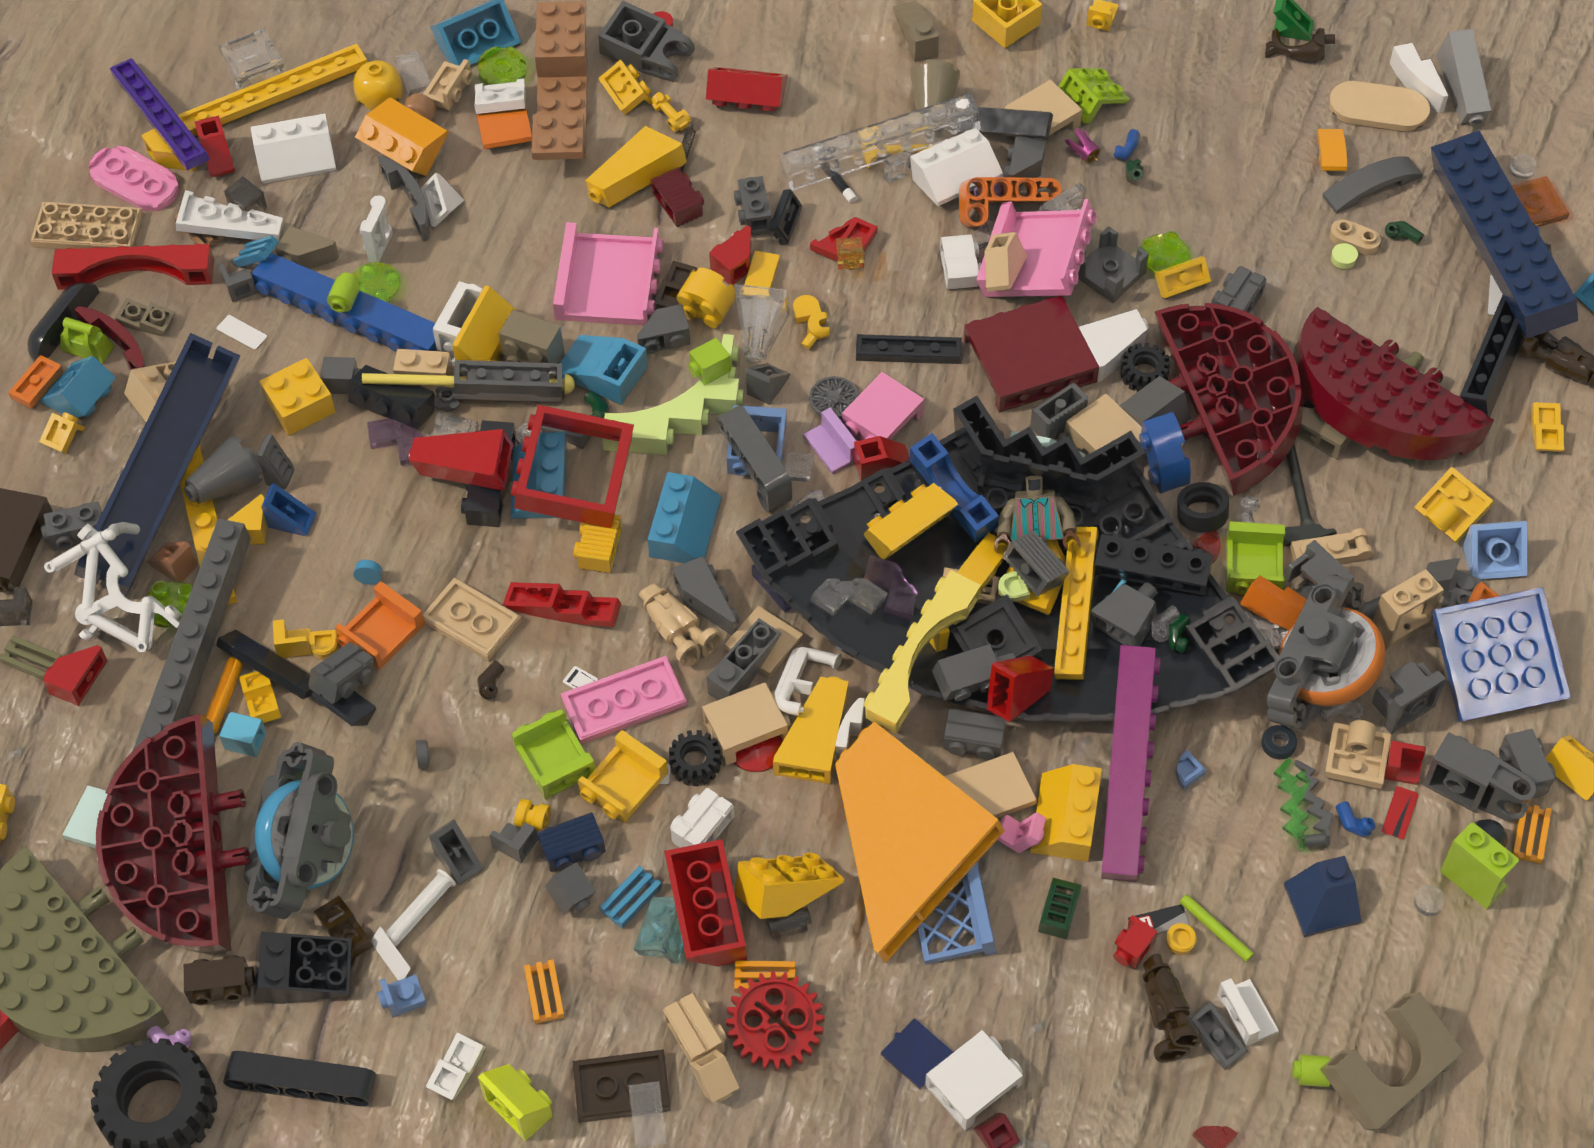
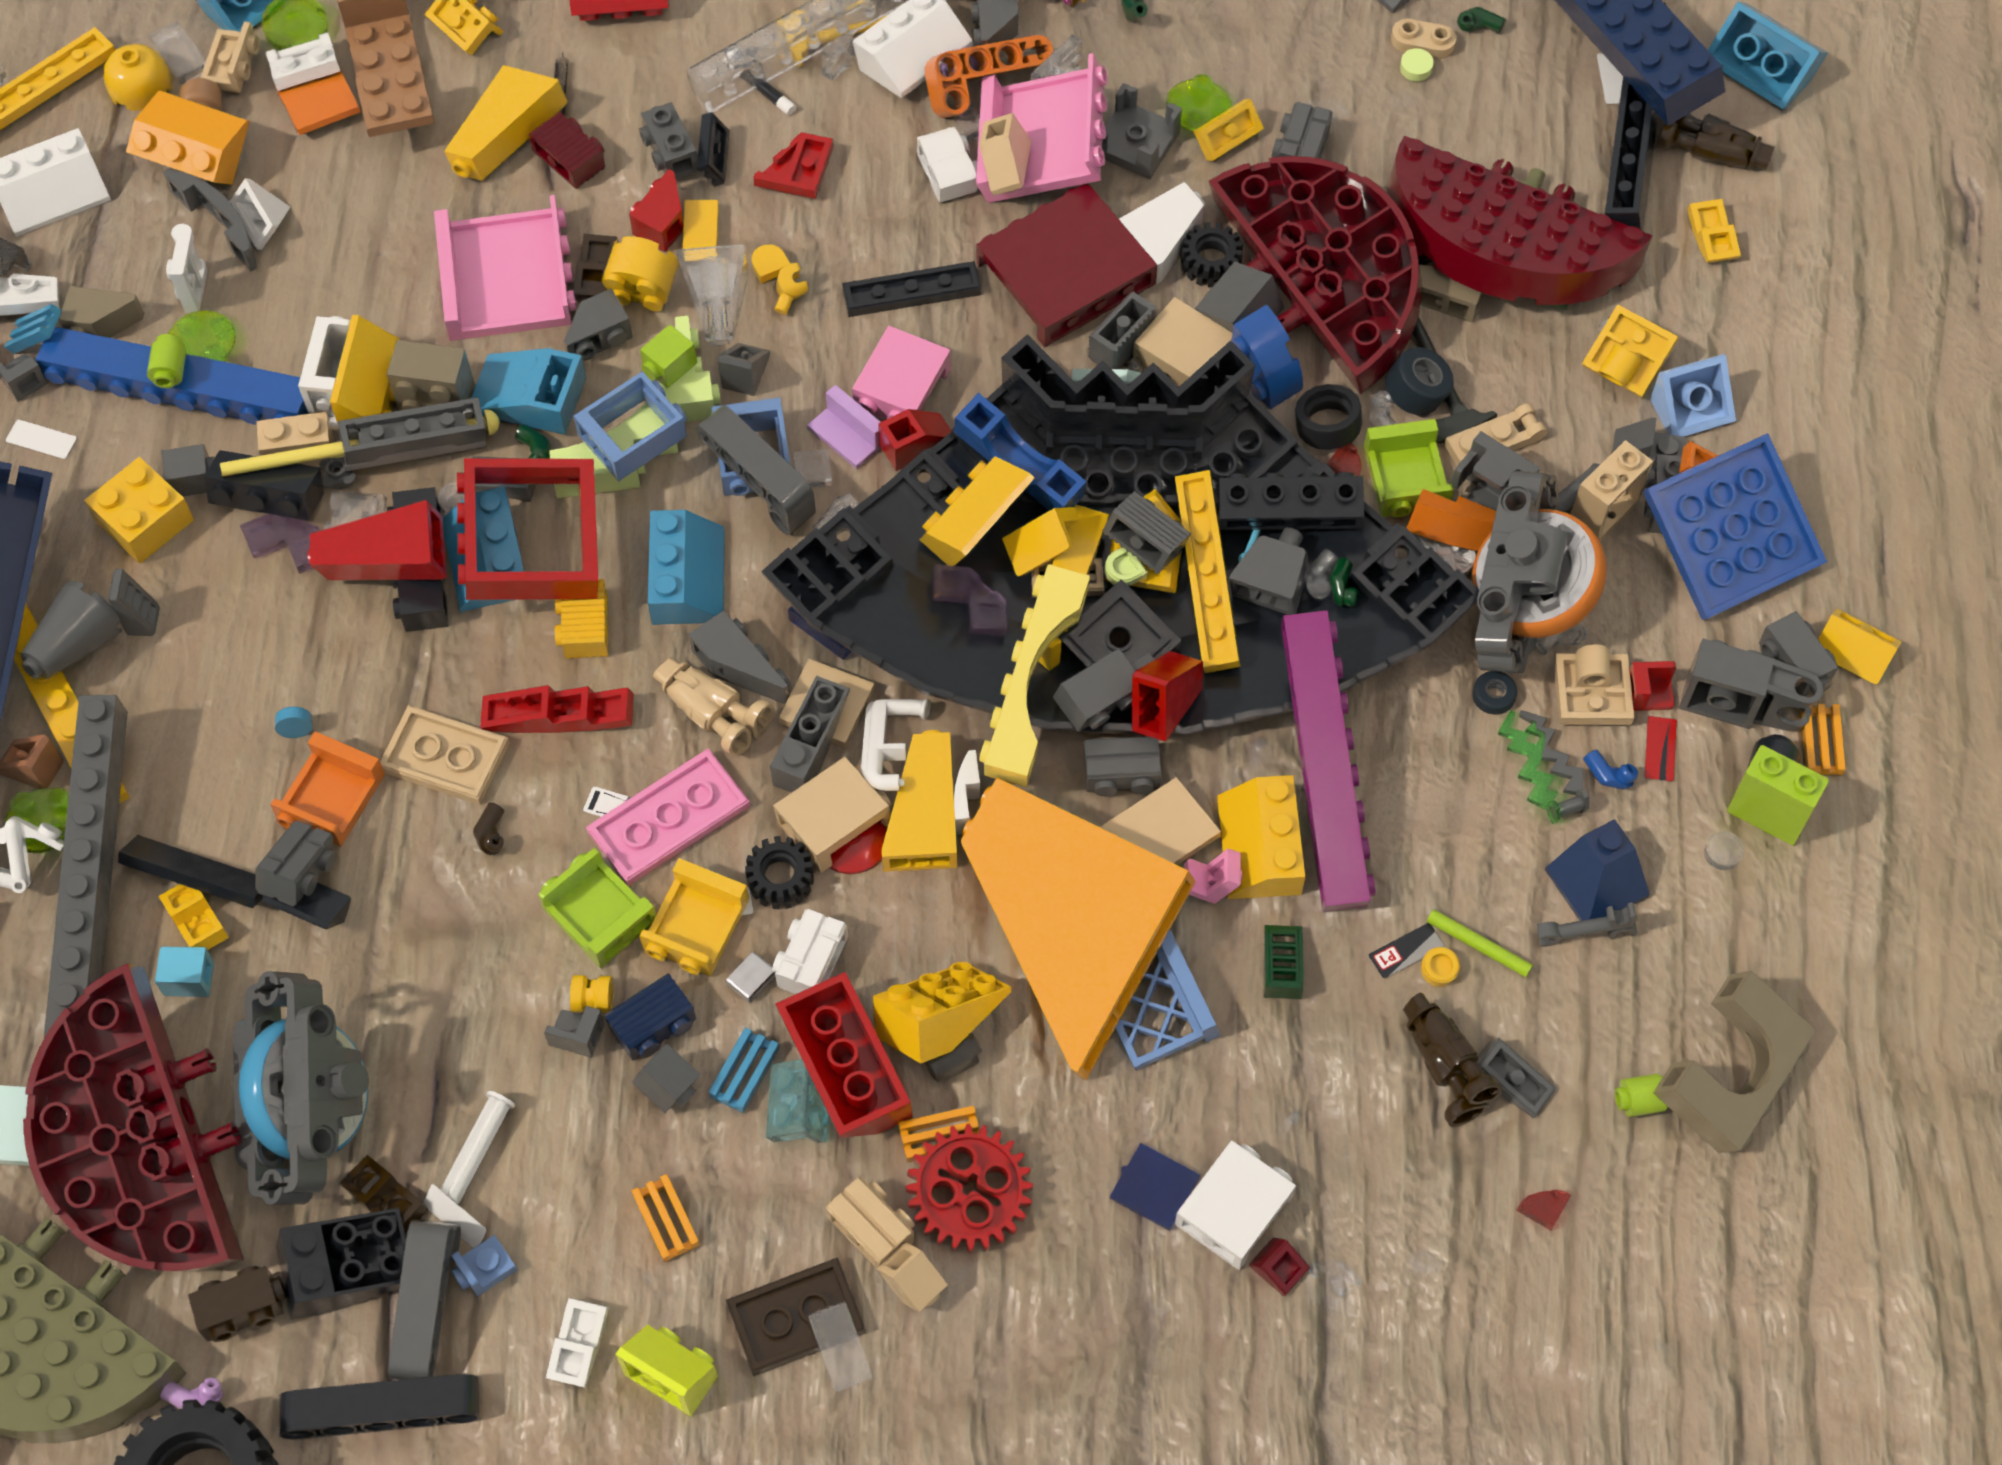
camera: 15 degrees left, 5 degrees up
light orange axle [205,657,243,734] -> none
yellow slope [228,494,268,545] -> none
blue slope [261,483,316,536] -> none
yellow panel [273,619,312,658] -> none
yellow tile [309,630,339,660] -> none
dark grey tile [416,739,429,769] -> none
dark grey slope [429,819,483,884] -> none
yellow bar [651,92,691,133] -> none
dark grey wheel [809,376,859,419] -> none
clear tile [810,578,888,615] -> none
clear yellow bracket [836,237,864,270] -> none
dark tan torso [994,476,1081,553] -> none
red brick [1113,915,1158,970] -> none
medium blue tile [1176,750,1206,790] -> none
white panel [1217,978,1279,1047] -> none
dark grey panel [1372,662,1446,734] -> none
none -> dark grey beam [388,1220,461,1380]
none -> medium blue window [573,371,687,482]
none -> flat silver piece [725,951,775,1003]
none -> yellow panel [1002,507,1080,576]
none -> black wheel [1385,347,1454,415]
none -> dark grey bar [1537,902,1637,947]

